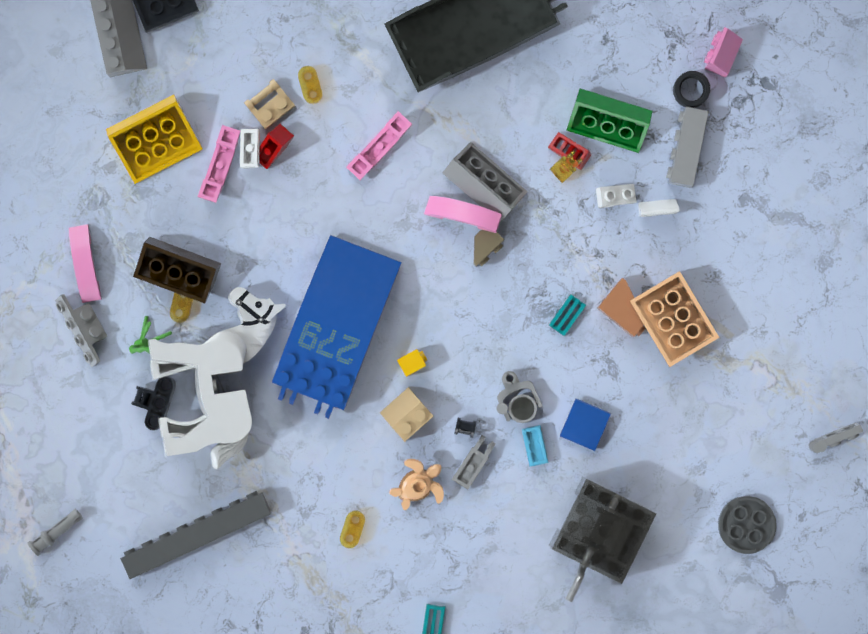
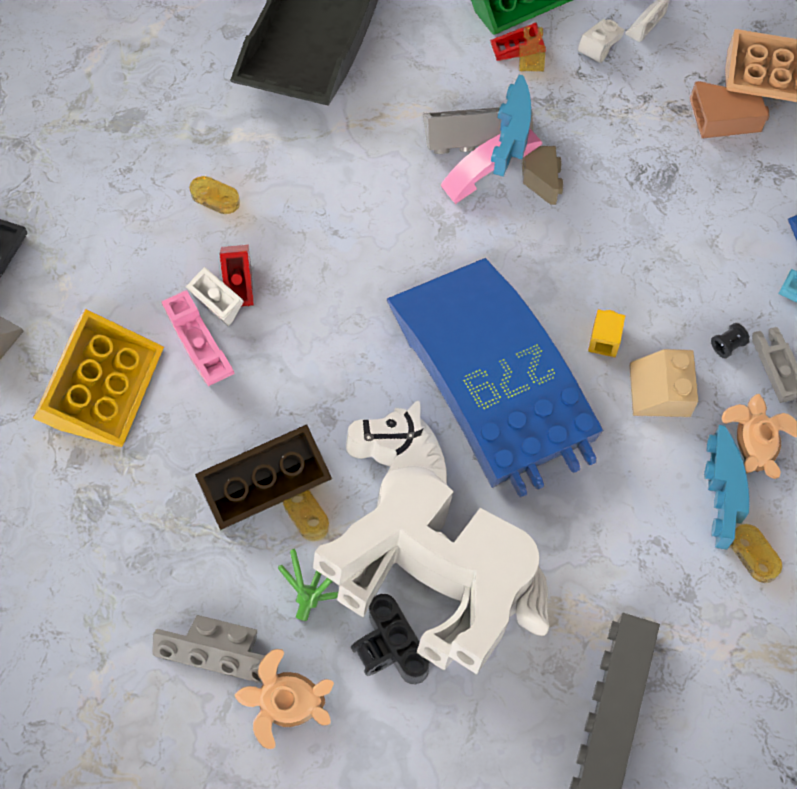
camera: 45 degrees left, 25 degrees down
bright pink slope [69,224,102,303] -> none
tan plate [244,79,295,130] -> none
bright pink slope [346,111,412,180] -> none
light grey piece [496,371,543,423] -> none
teal tile [549,294,586,336] -> none
none -> light nougat animal [234,649,334,749]
none -> dark azure slope [491,74,532,177]
none -> dark azure slope [704,425,749,550]

